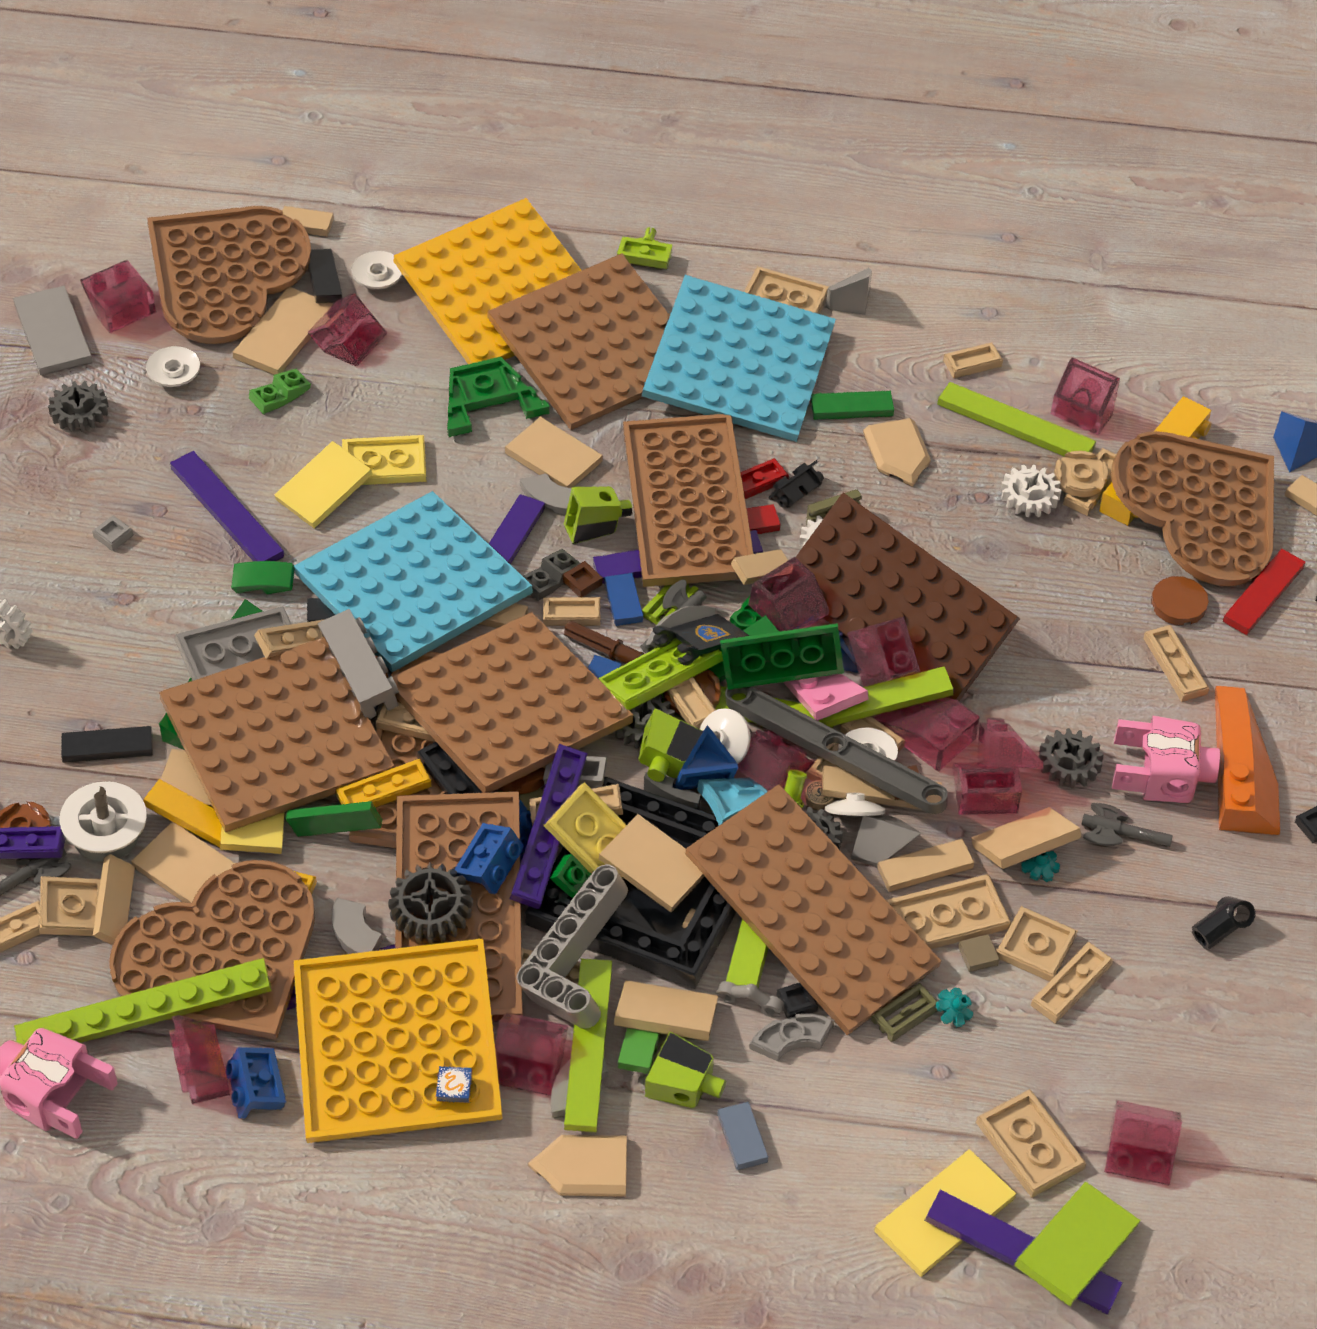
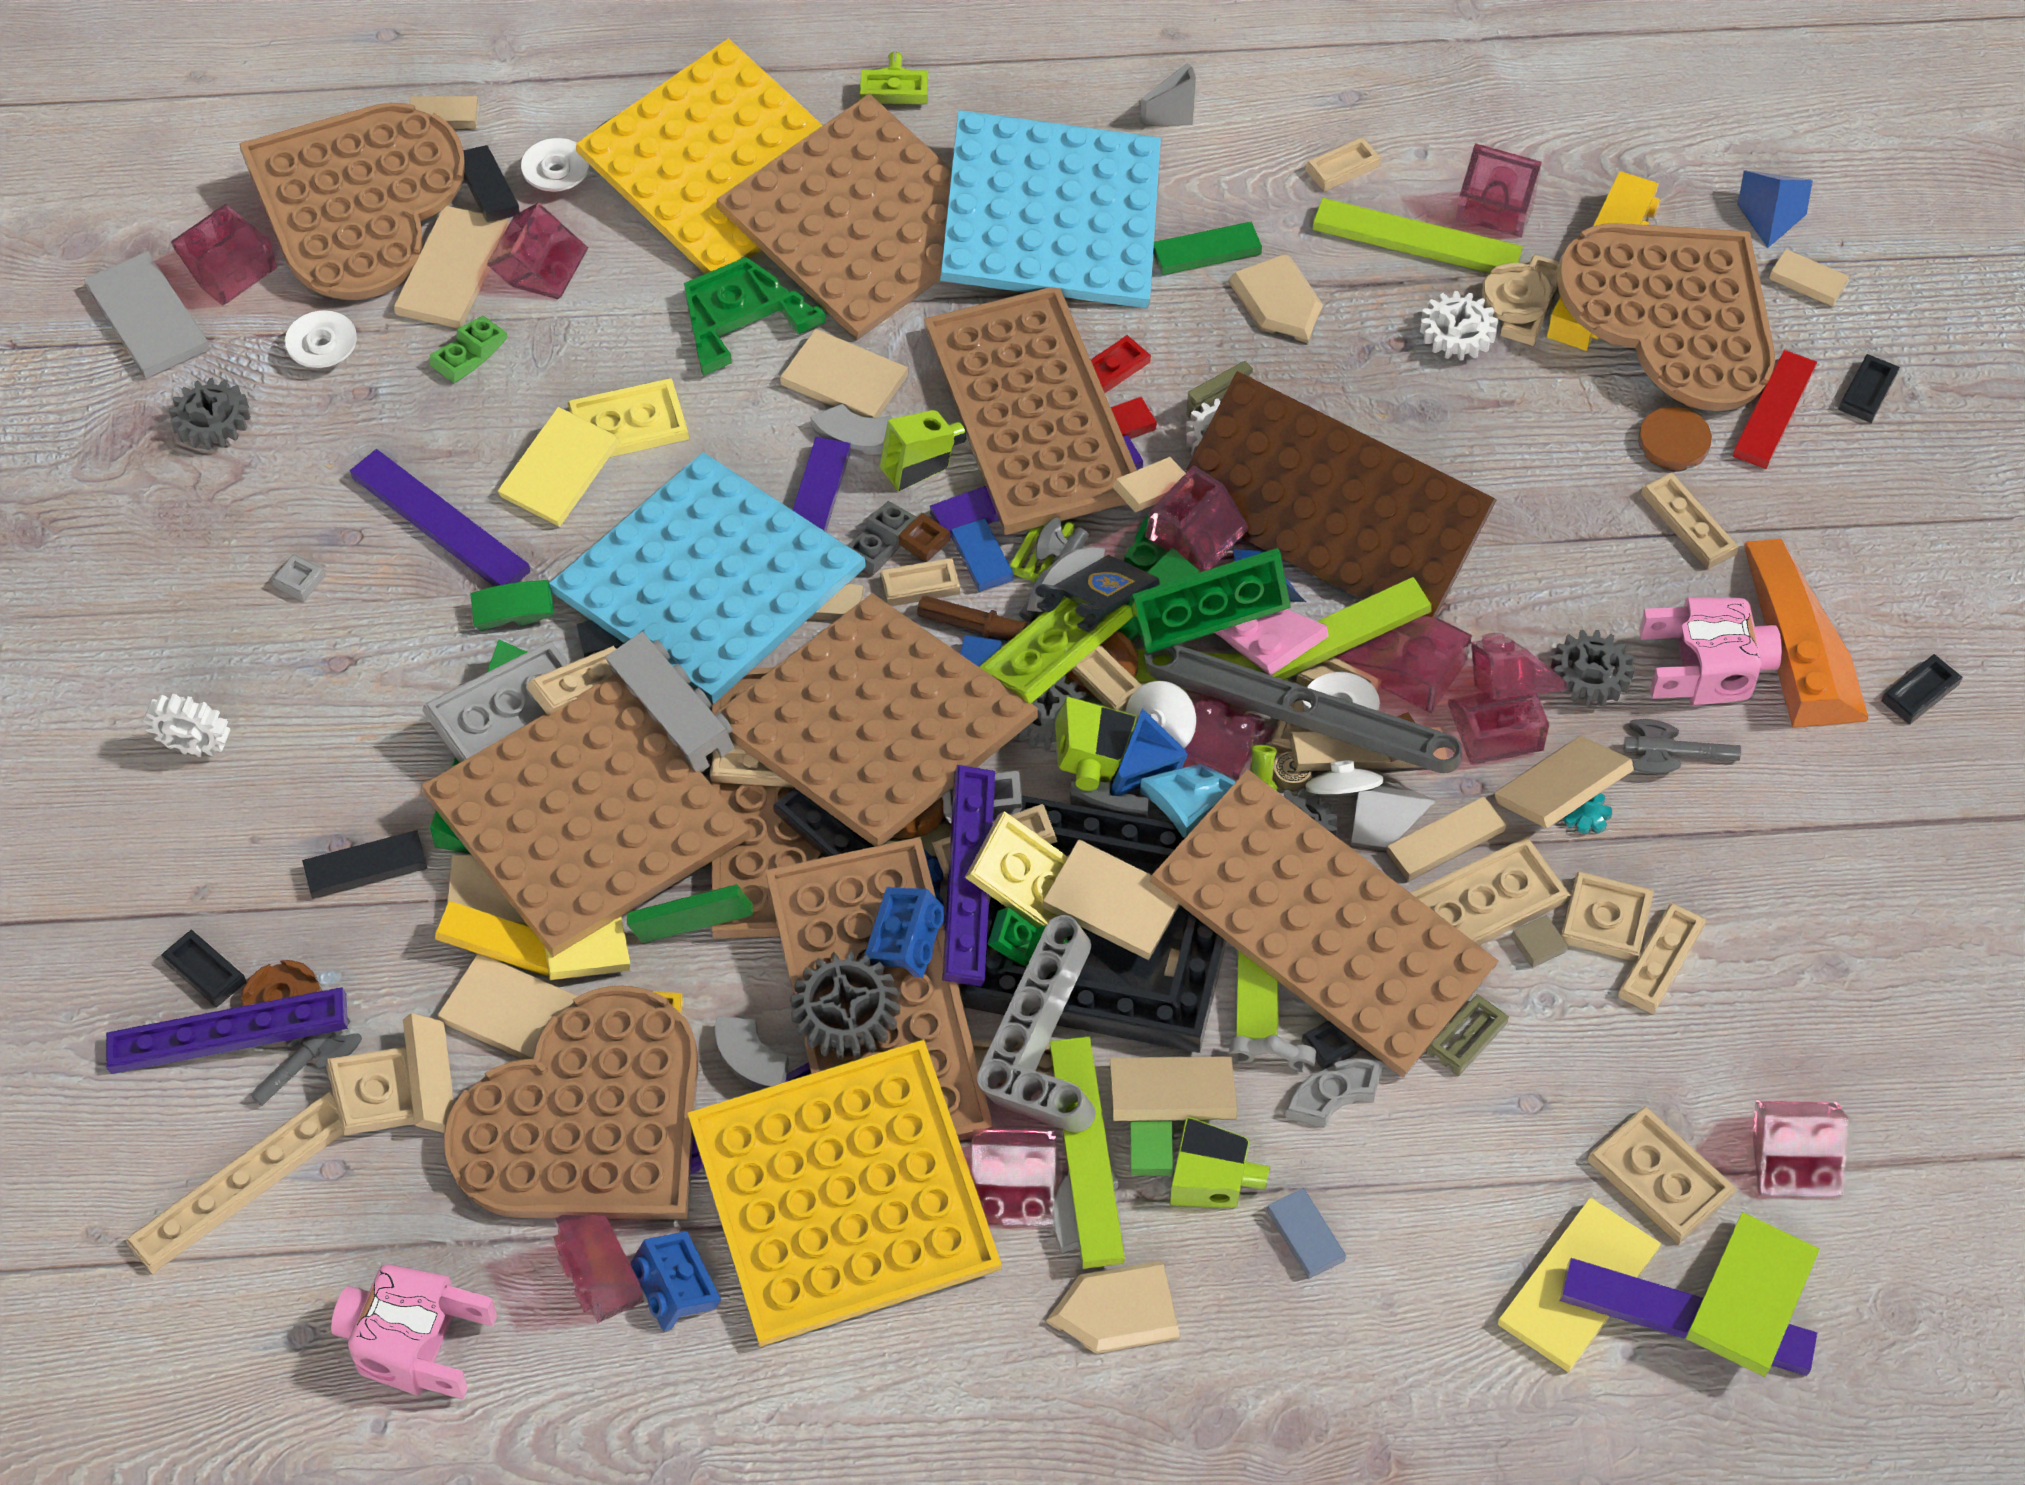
camera: 10 degrees left, 5 degrees up
lime plate [14,958,272,1045] -> none
white piece [60,782,147,861] -> none
yellow tile [336,759,432,808] -> none
tile [436,1066,472,1103] -> none
tan tile [744,266,829,314] -> none
black hinge [768,460,824,508] -> none
clear pink slope [847,617,920,687] -> none
teal plant [936,987,974,1027] -> none
black piece [1192,896,1256,950] -> none

